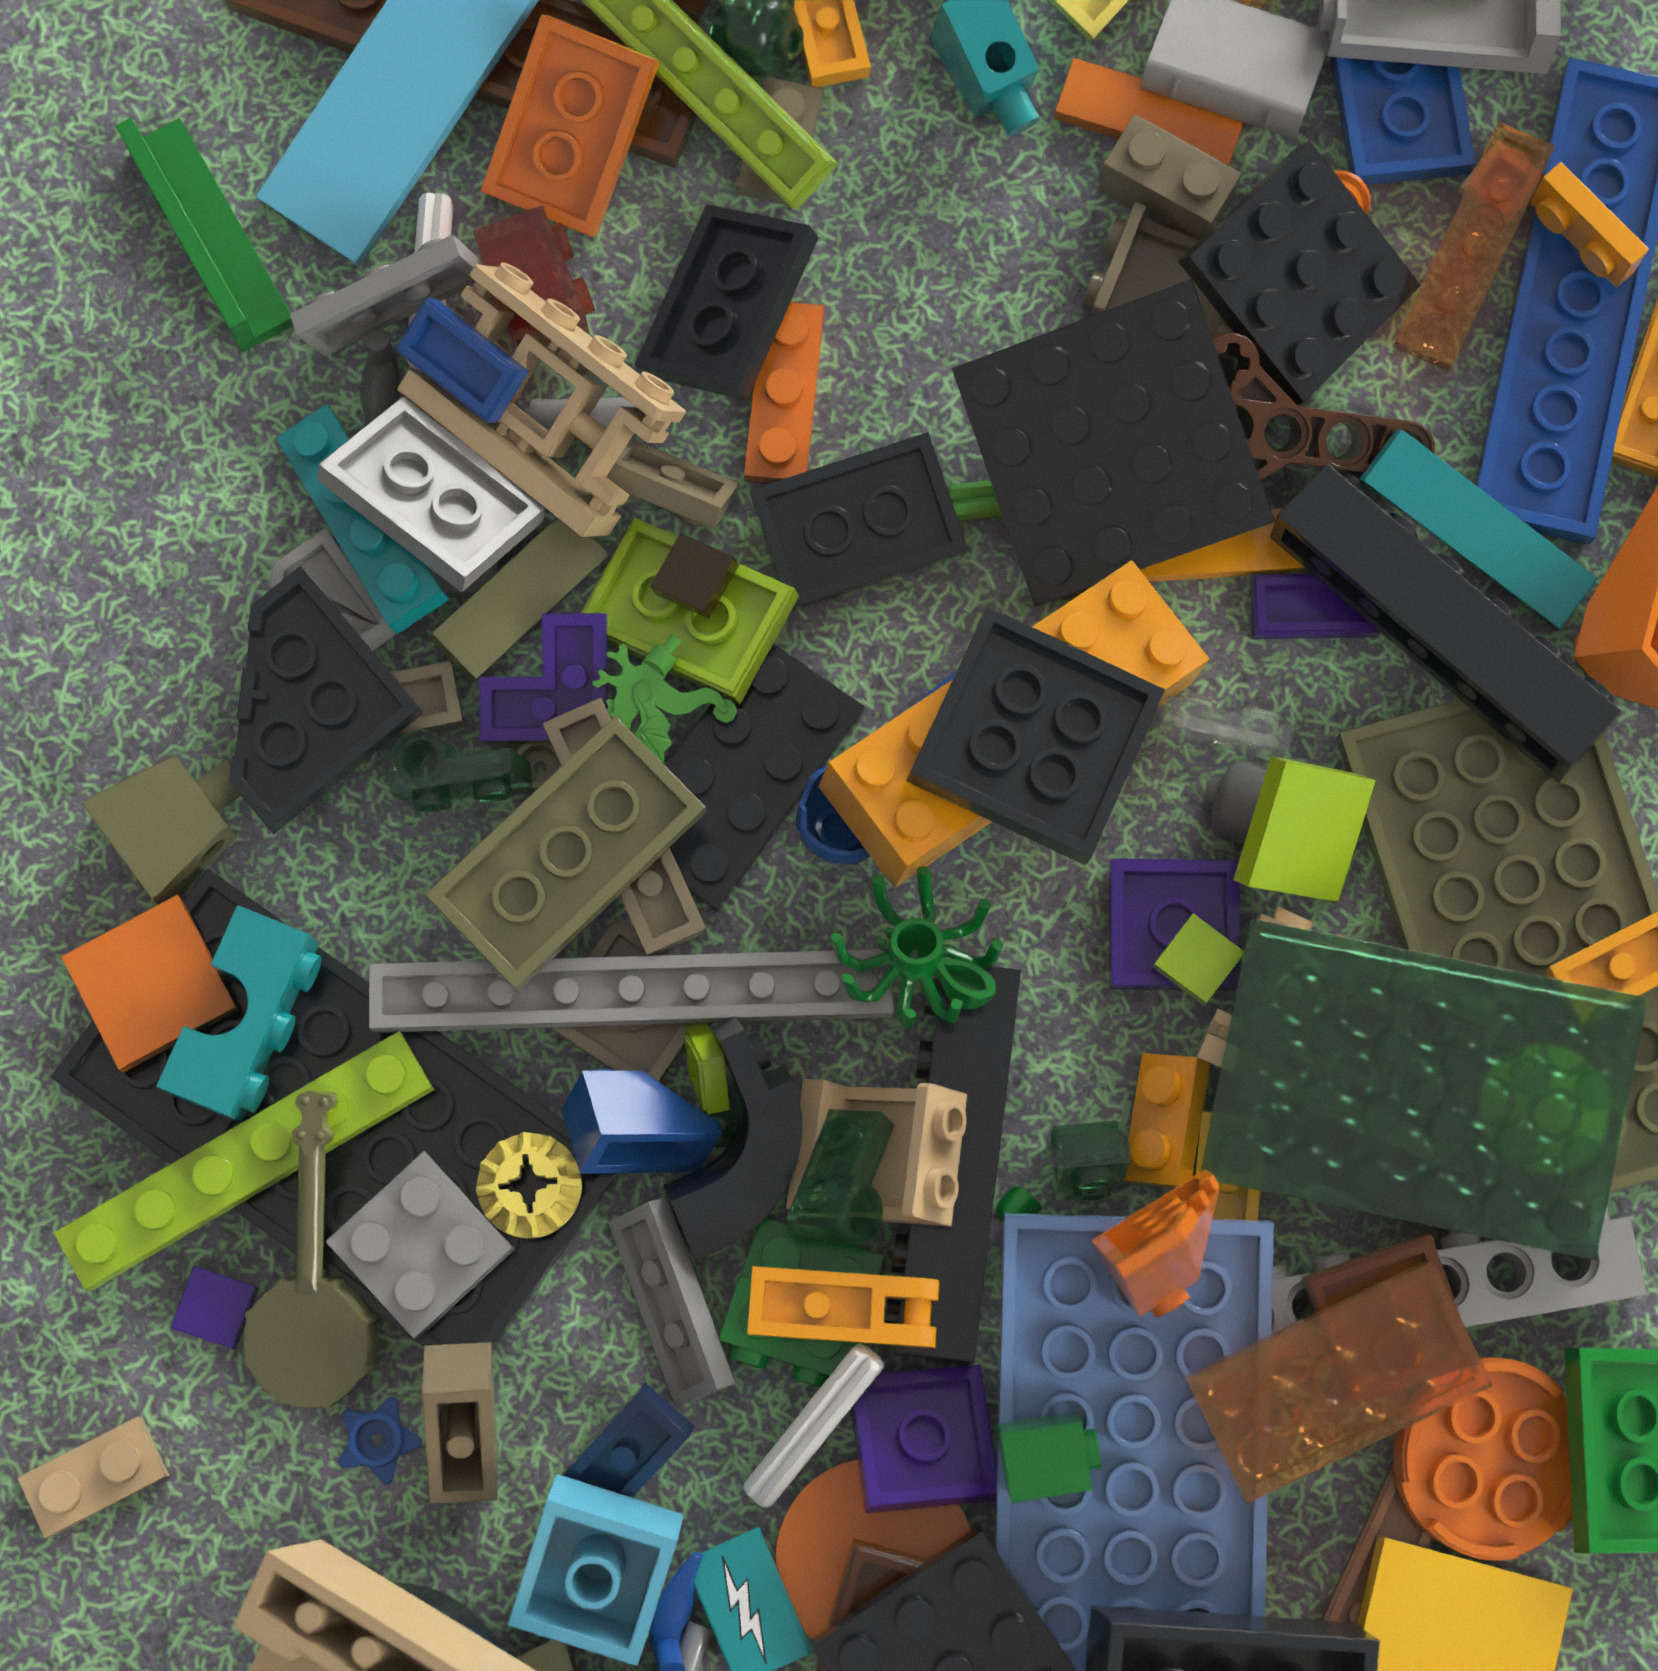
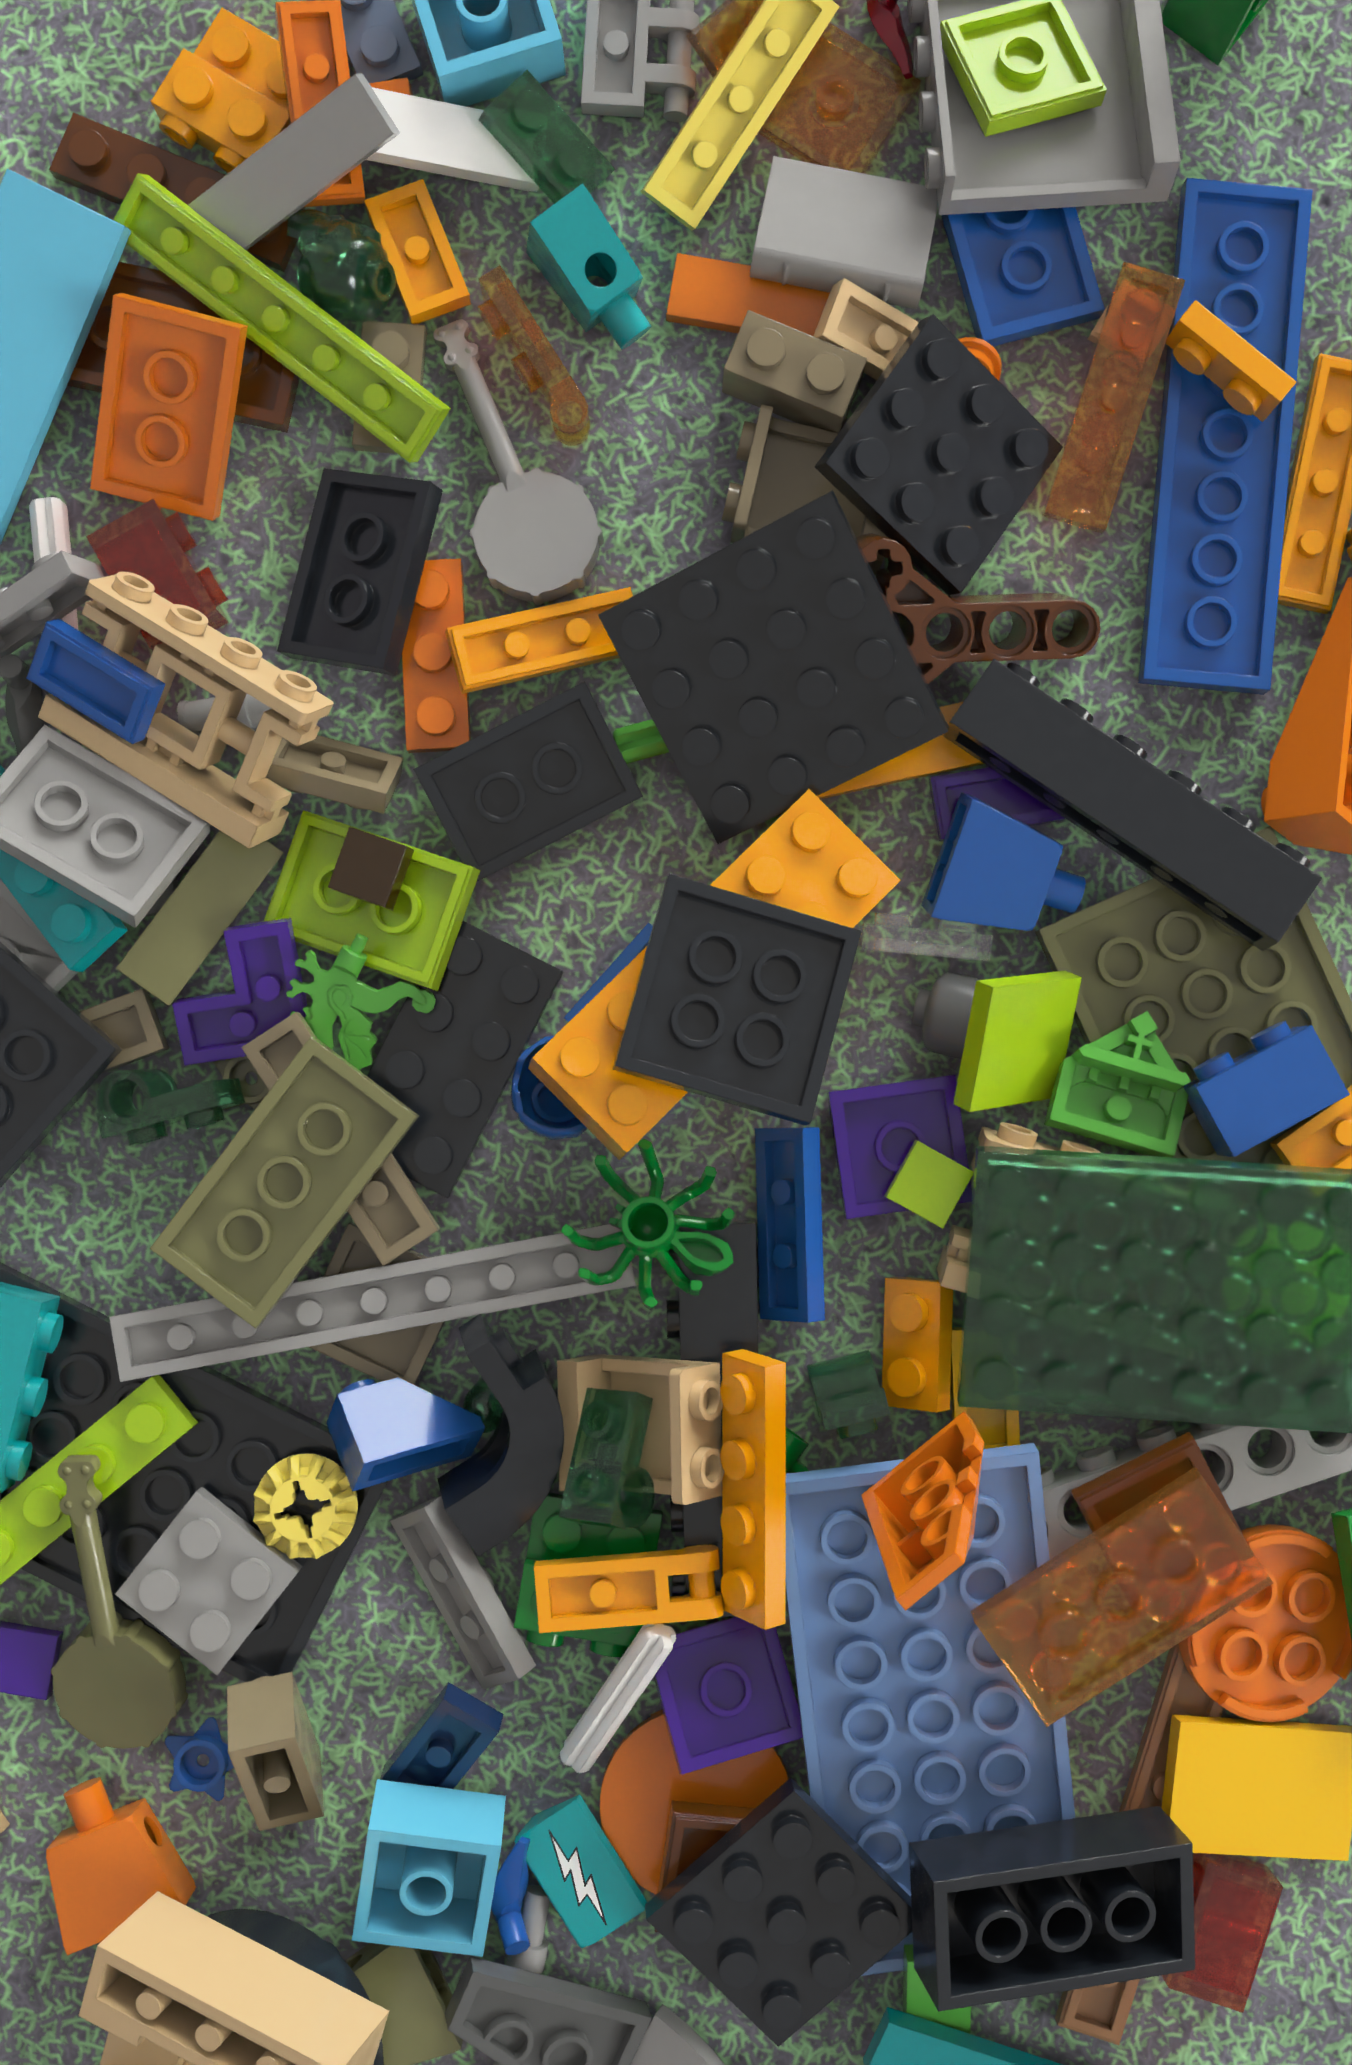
camera: 10 degrees left, 10 degrees up
lime tile [683,1023,730,1115] -> none
green brick [997,1412,1102,1503] -> none
teal tile [1359,429,1598,629] -> none
none -> orange torso [46,1777,196,1955]
none -> light grey piece [433,319,604,606]
none -> light orange tile [445,587,633,694]
none -> clear orange plate [477,265,590,446]
none -> light orange plate [720,1349,786,1630]
none -> blue plate [755,1127,825,1323]
none -> tan plate [814,278,919,380]
none -> blue torso [921,792,1086,931]
none -> bright green slope [1044,1011,1191,1161]
none -> blue brick [1184,1021,1350,1157]

